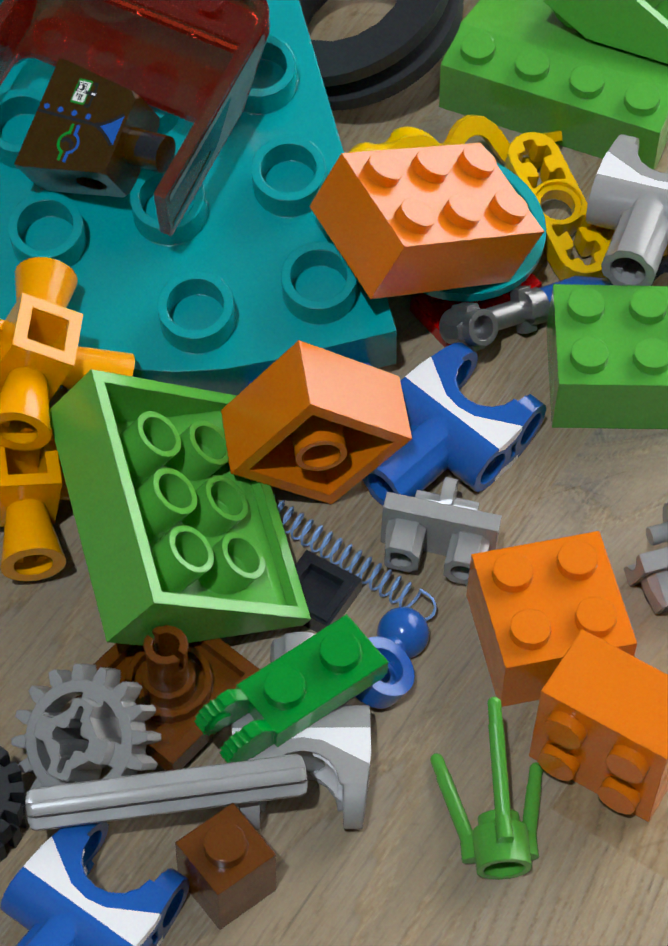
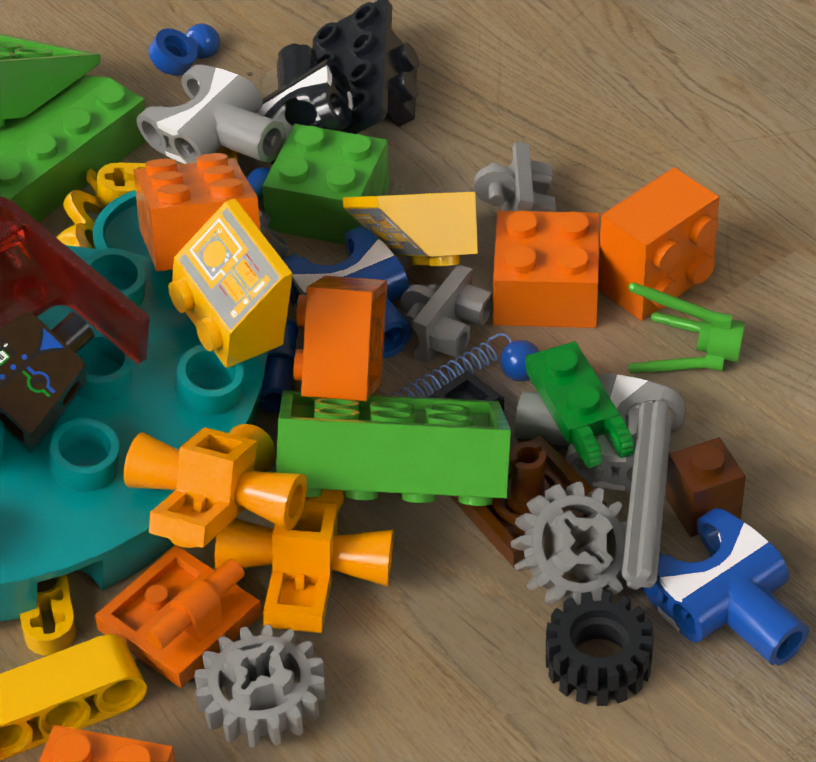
camera: 70 degrees left, 10 degrees down
none -> yellow slope [168,198,293,369]
none -> yellow slope [343,192,478,266]

